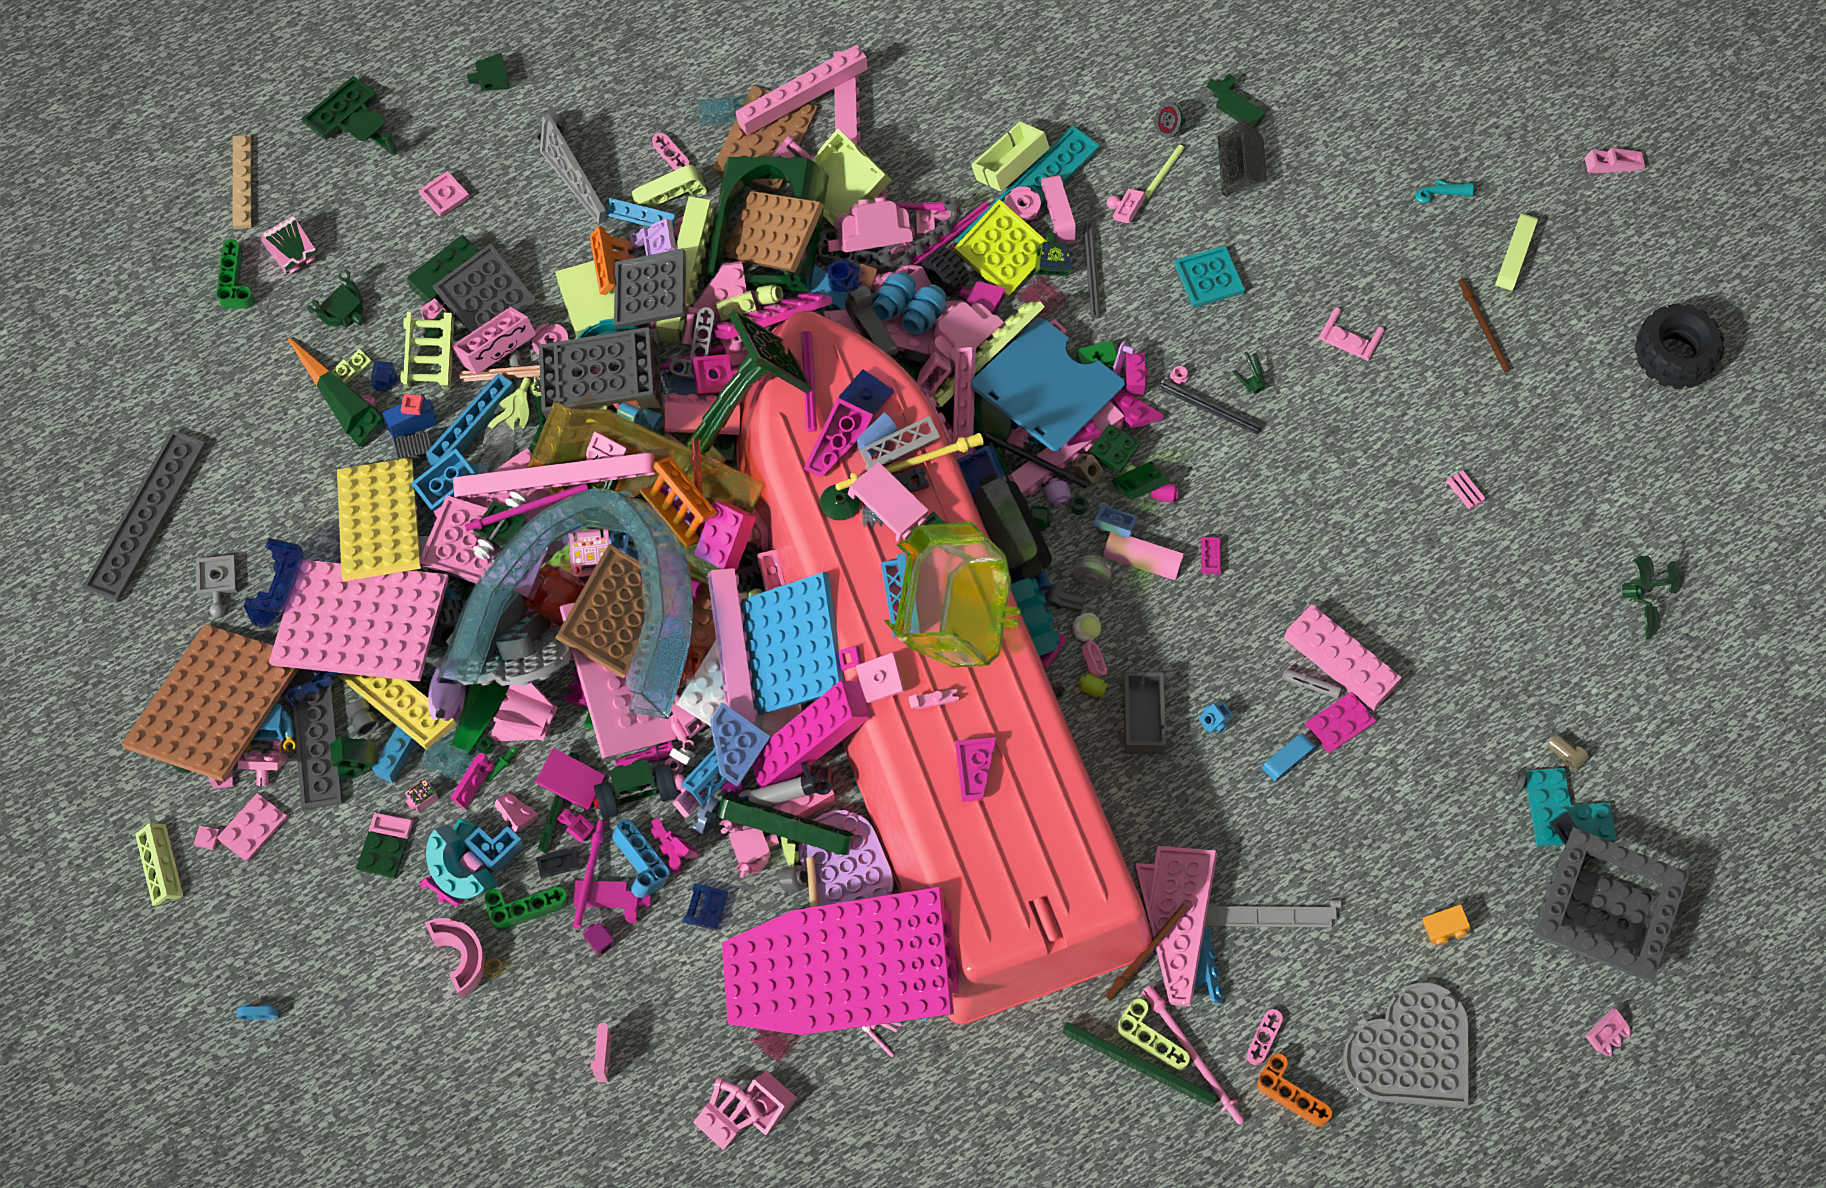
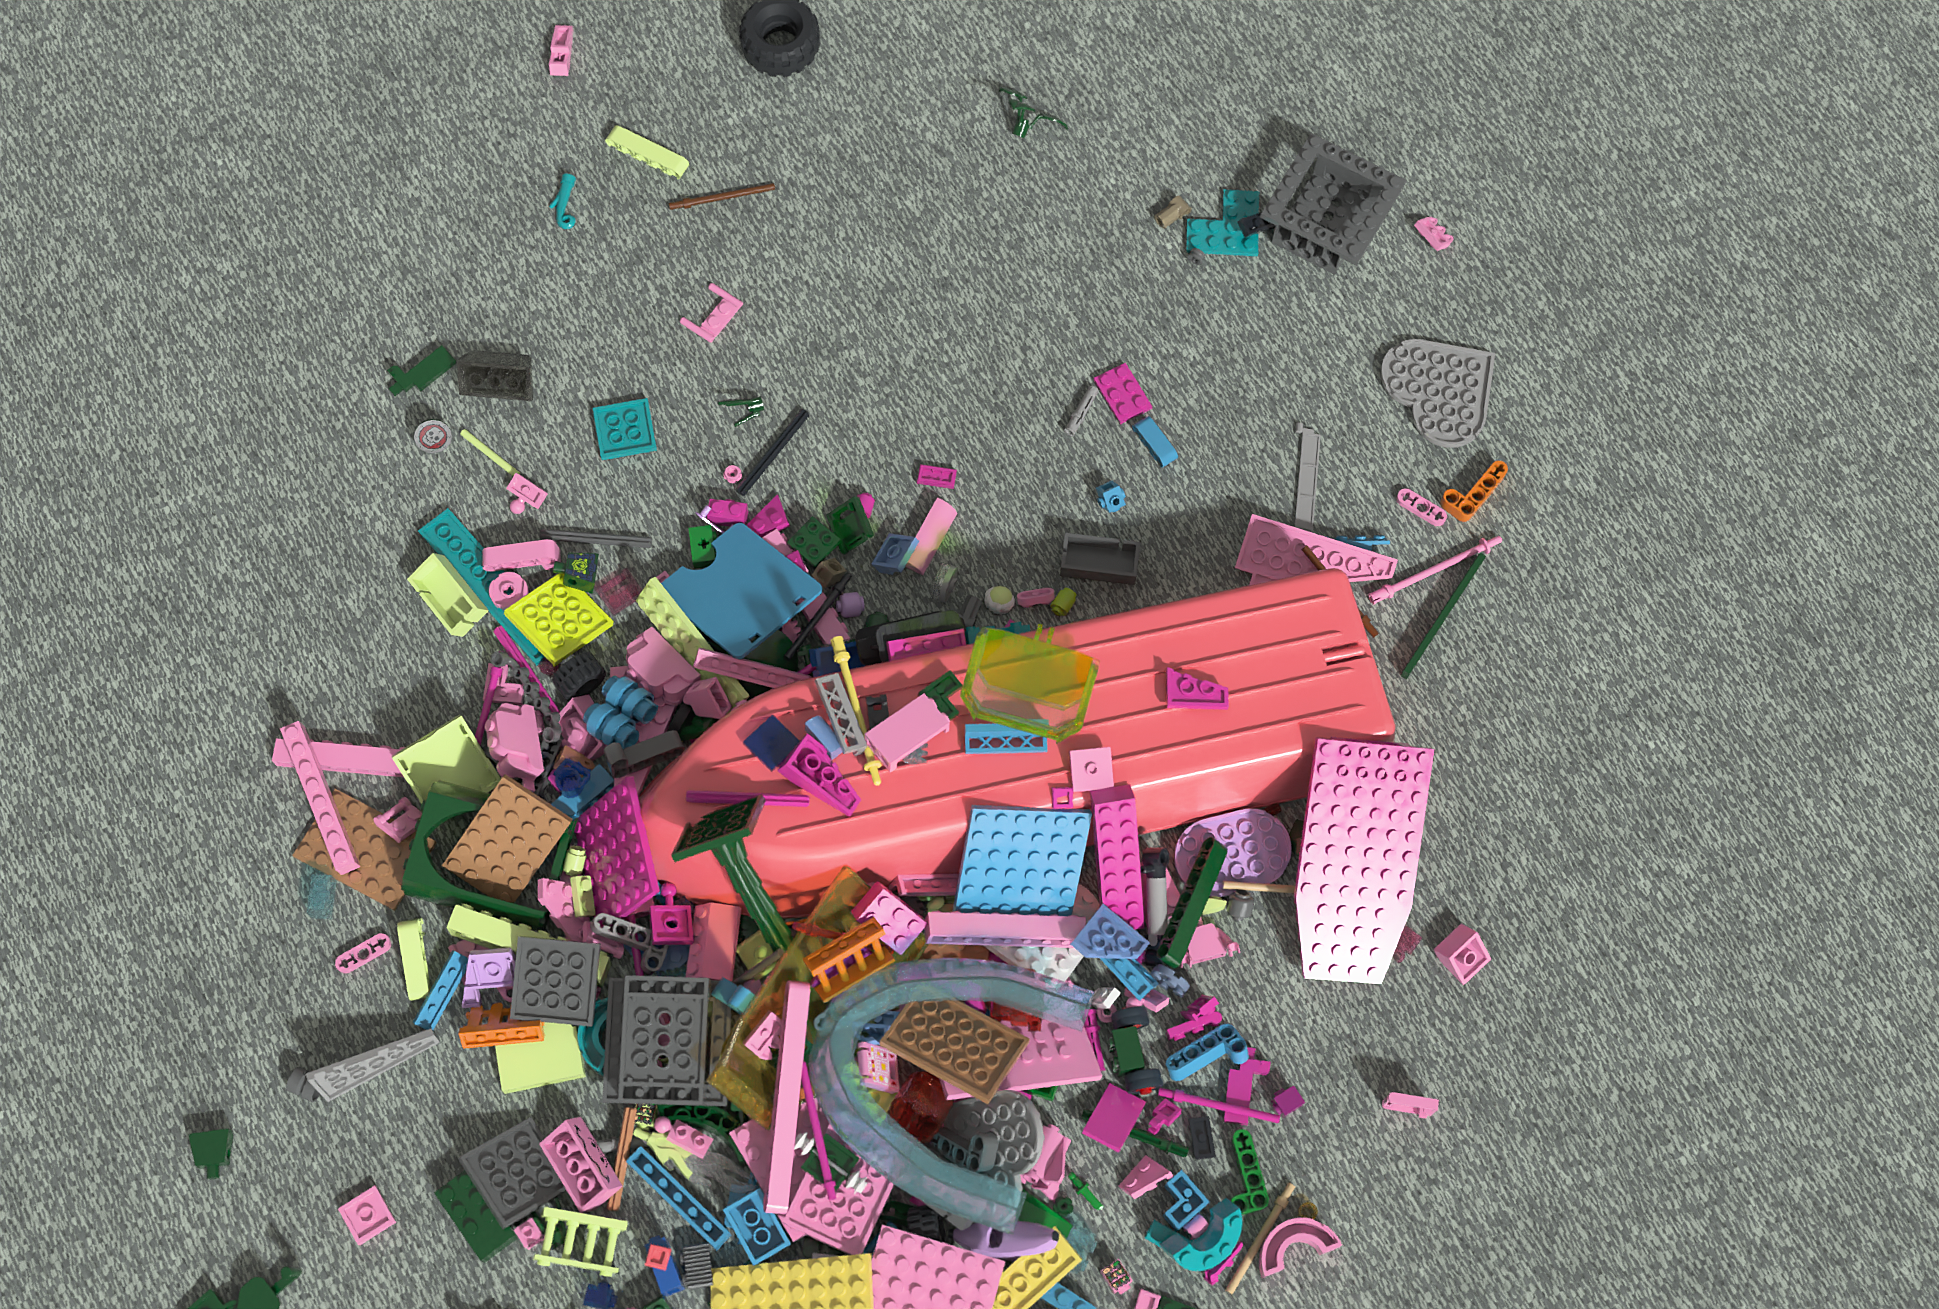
camera: 85 degrees left, 5 degrees up
dark pink plate [450,753,495,810] -> none
bright pink plate [532,323,569,355] -> none
clear blue plate [682,884,728,931] -> none
bright pink plate [693,1077,763,1150] -> none
dark green dish [820,484,860,521] -> none
bright pink piece [908,689,959,710] -> none
dark pink torso [959,281,1005,315] -> none
dark green plate [1070,496,1089,515] -> none
yellowish green beam [1118,999,1189,1072] -> none
bright pink brick [1284,604,1402,712] -> none
light orange brick [1423,904,1470,946] -> none
bright pink tile [1447,470,1485,510] -> none
none -> bright pink plate [654,1116,713,1159]
none -> dark pink plate [886,629,966,661]
none -> tan bar [1225,1182,1295,1294]

